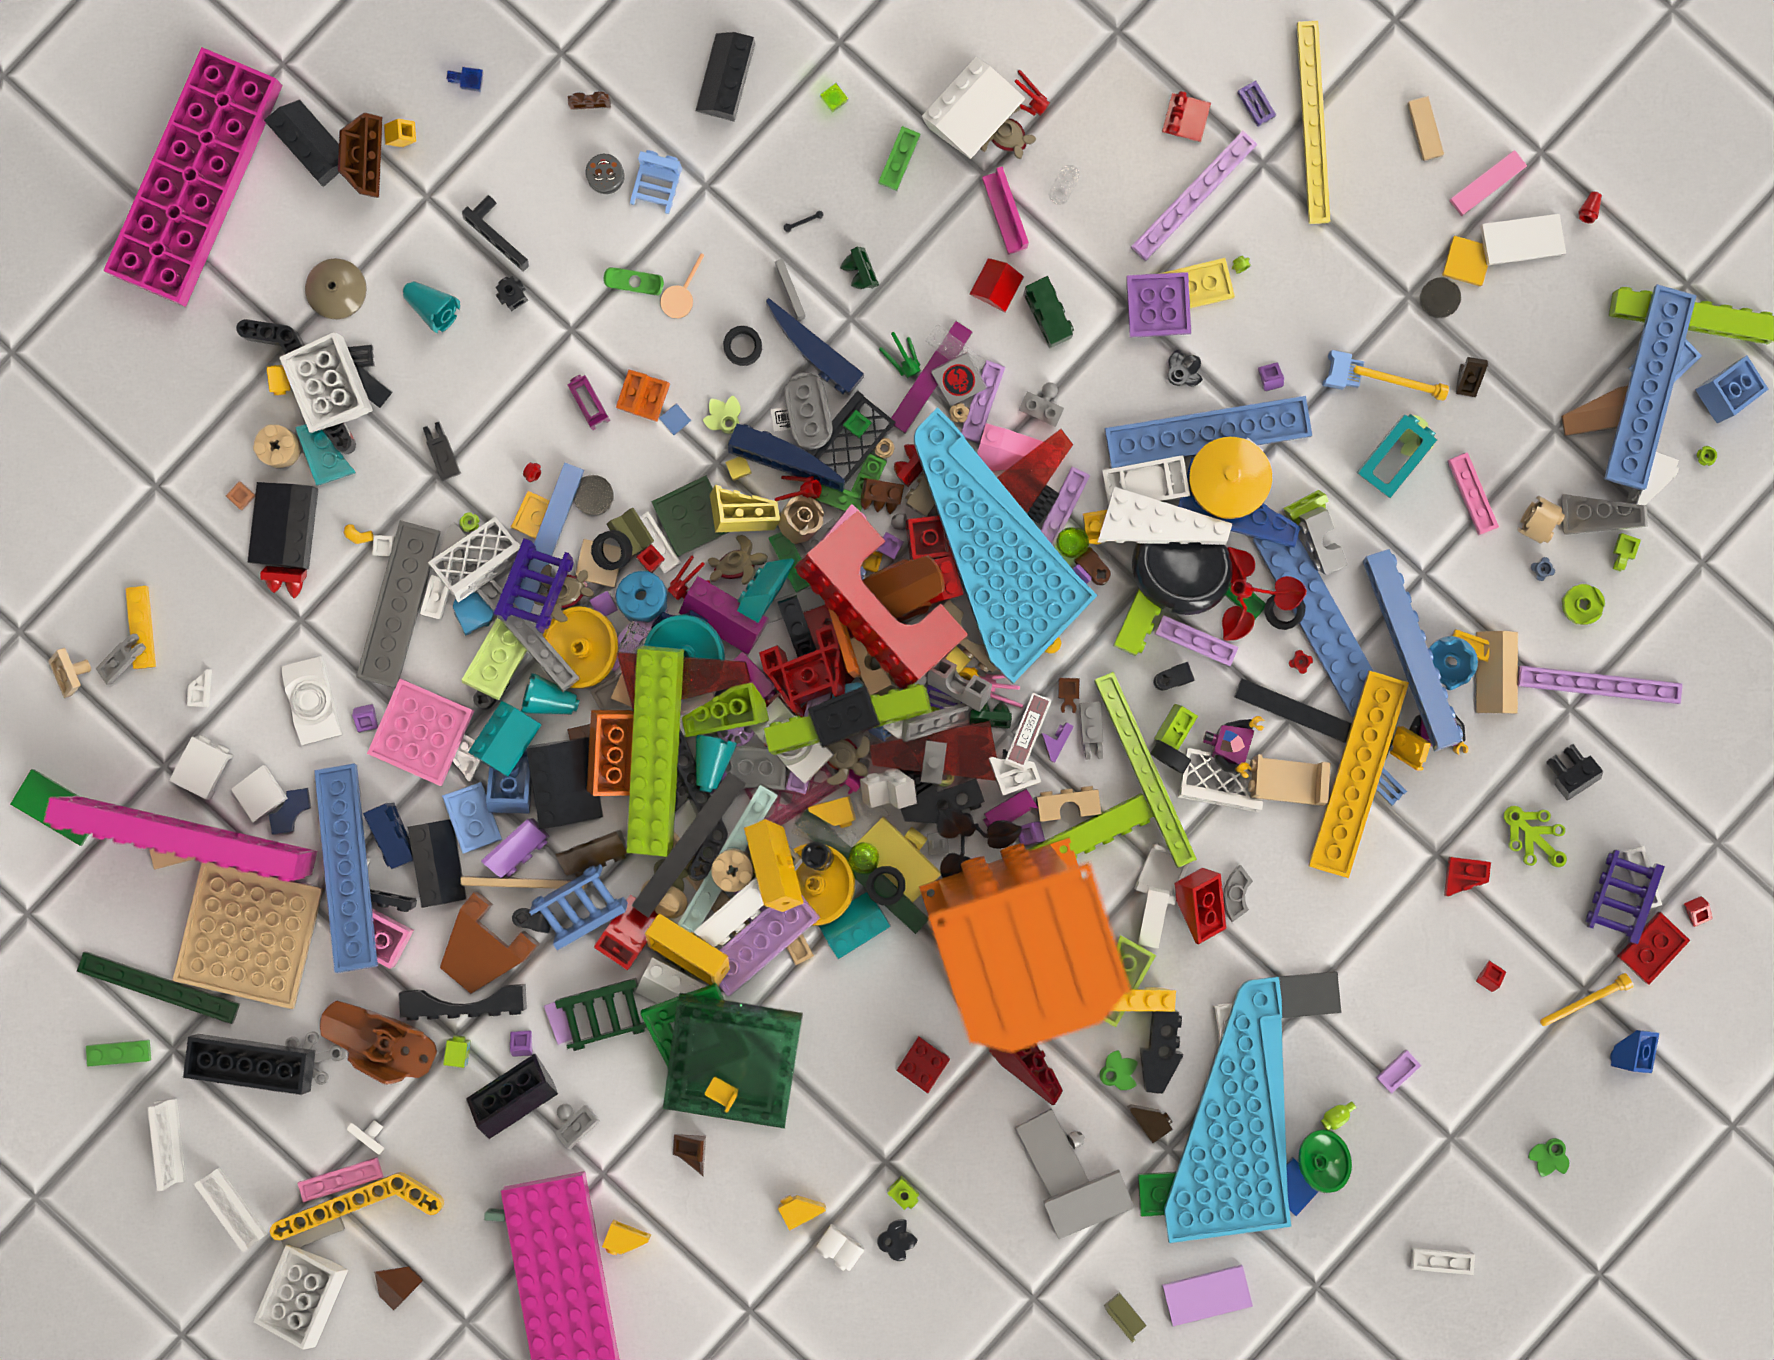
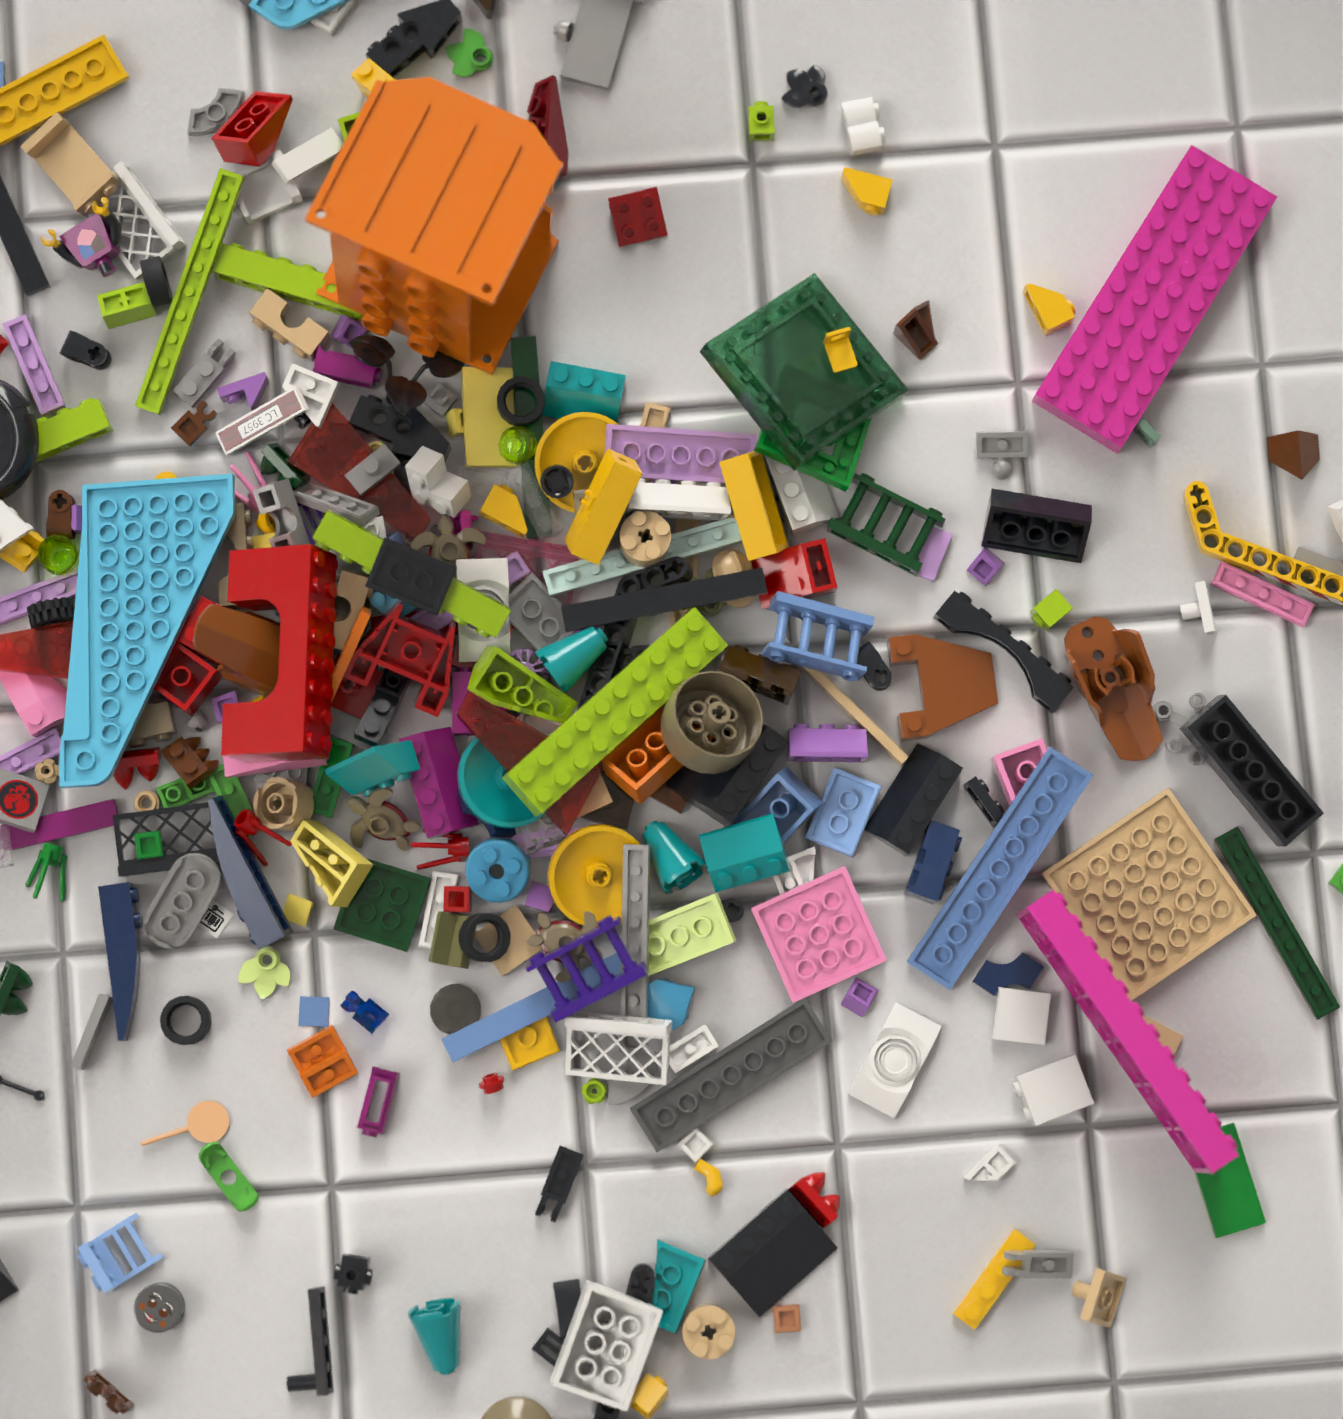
camera: 135 degrees left, 5 degrees down
none -> clear blue plate [340,991,389,1034]
none -> dark tan wheel [660,671,763,774]

